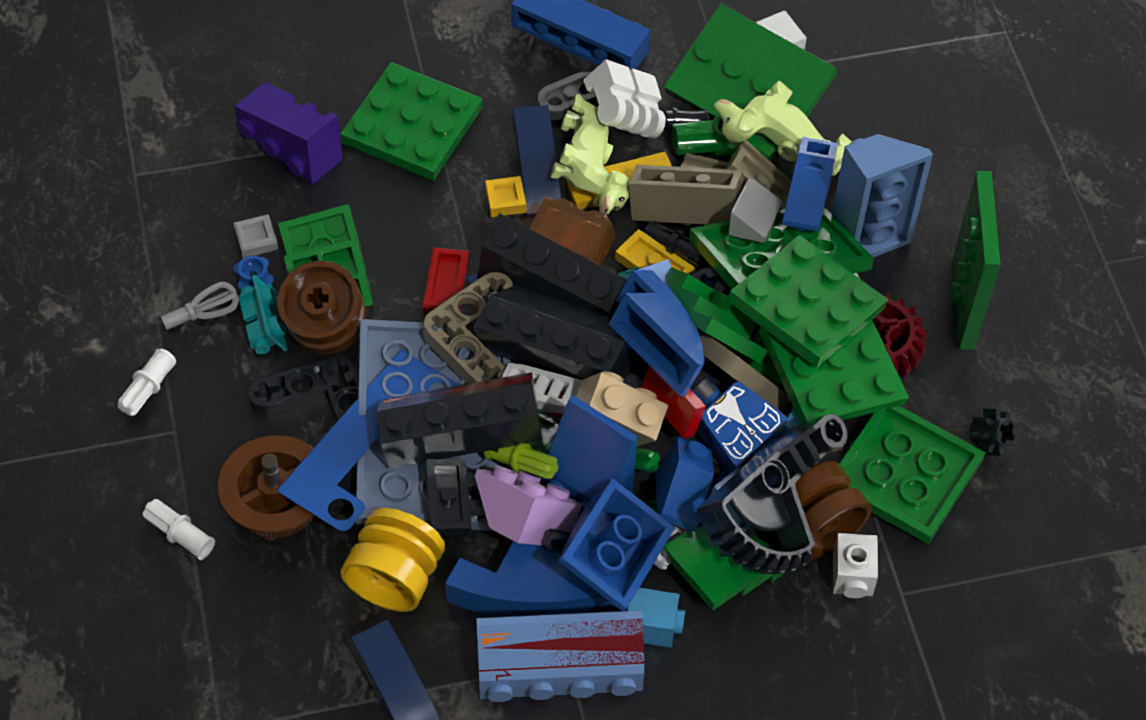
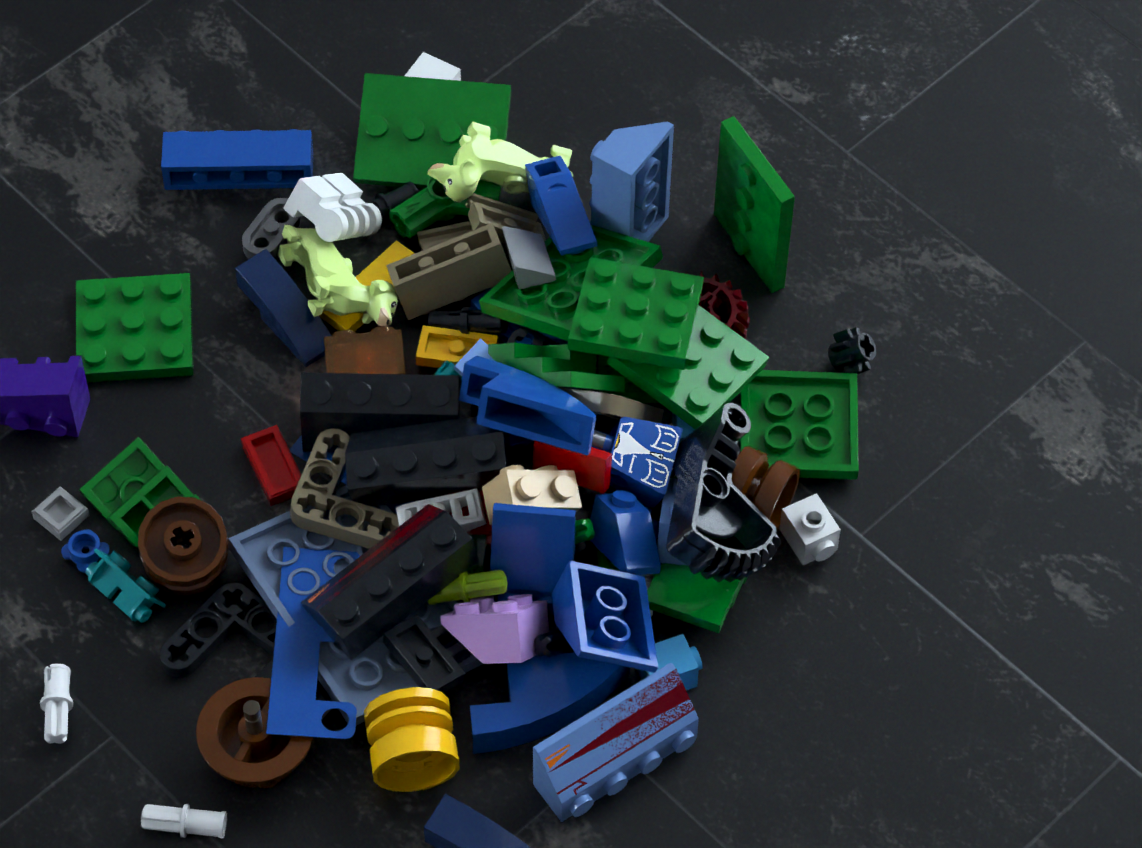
camera: 30 degrees left, 0 degrees up
light grey piece [161,282,239,330] -> none
yellow plate [485,176,526,218] -> none

